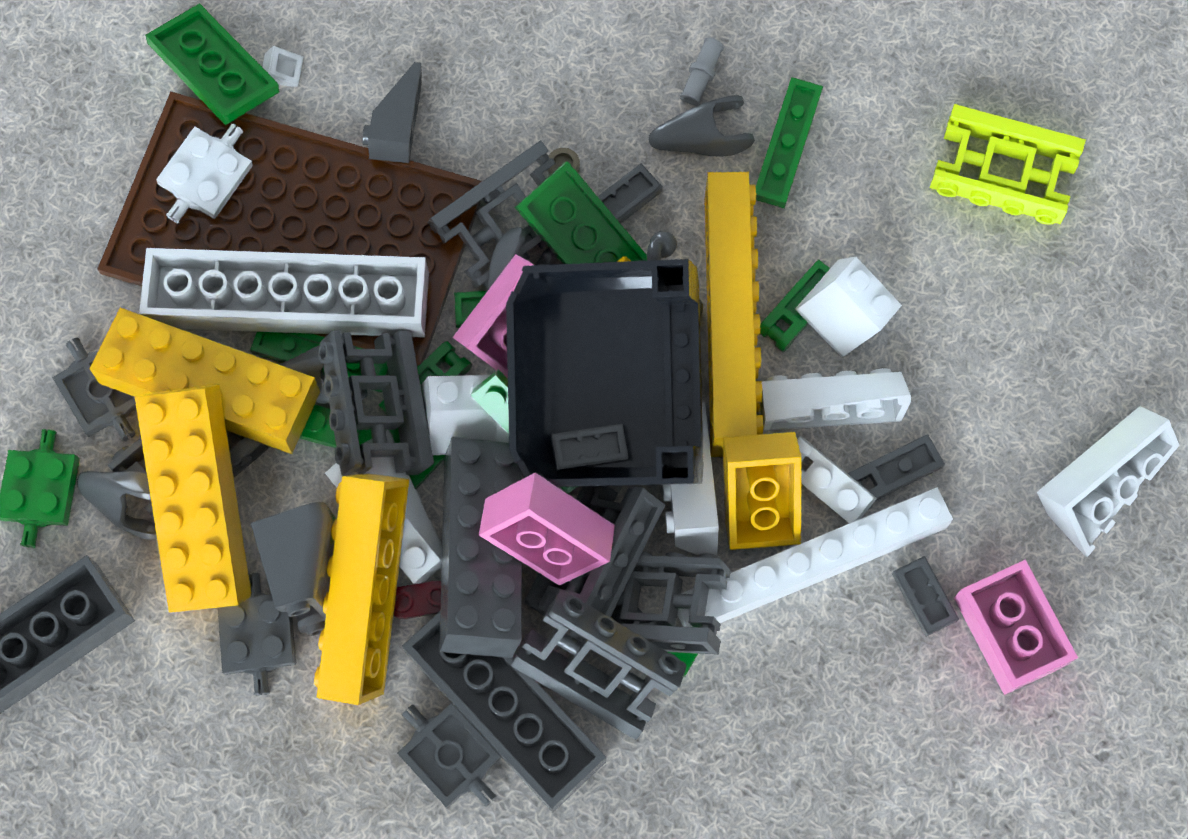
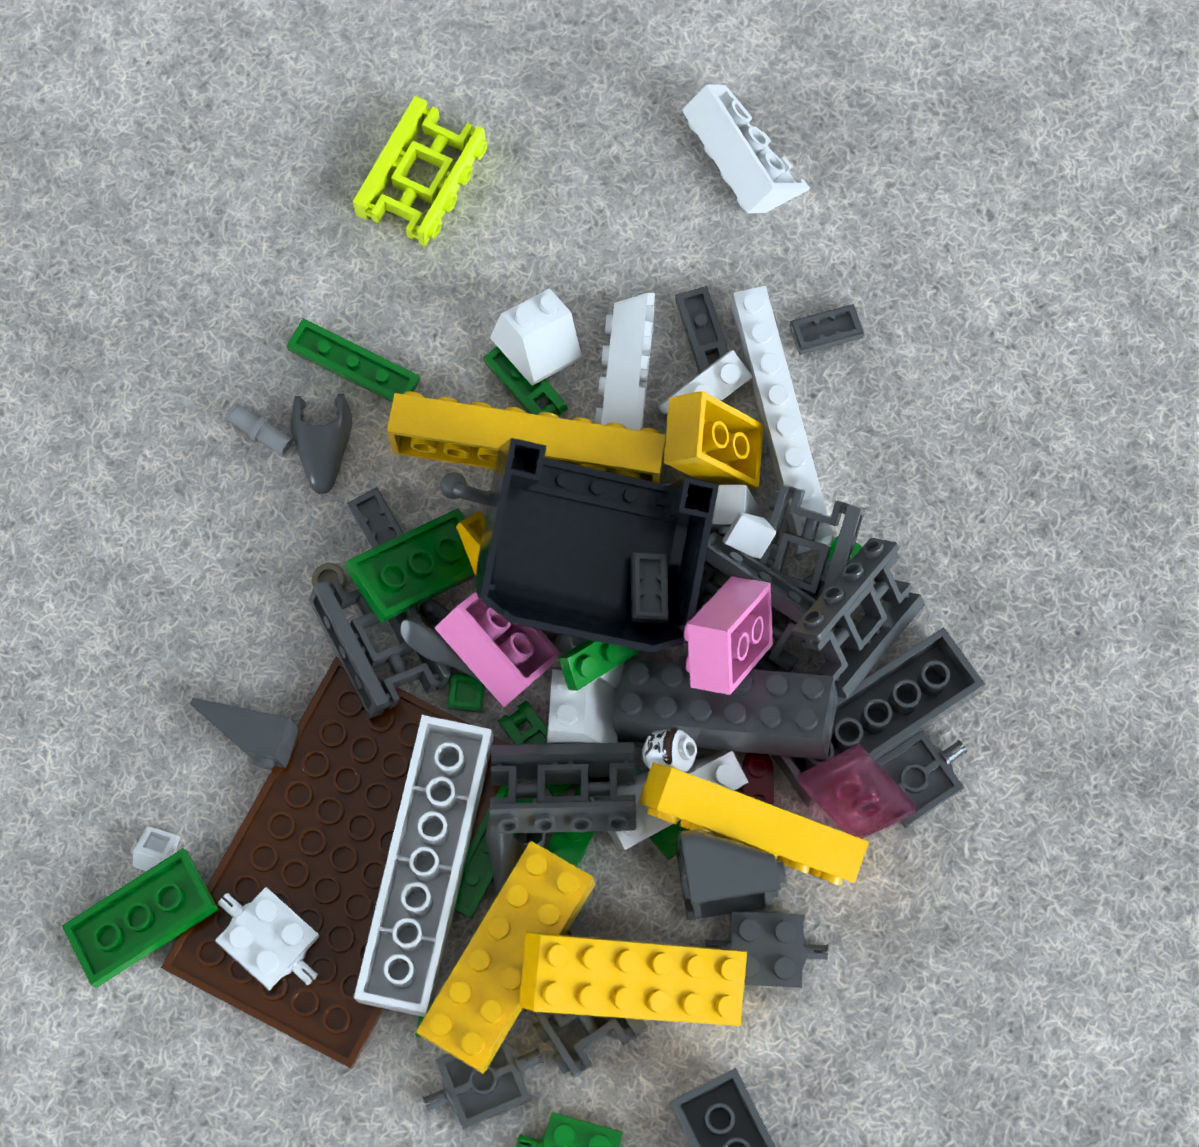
camera: 80 degrees left, 0 degrees up
dark grey animal [77,471,157,540] -> none
bright pink brick [954,559,1078,695] -> none
none -> white head [642,728,697,772]
none -> white slope [722,512,776,559]
none -> clear pink tile [798,744,916,839]

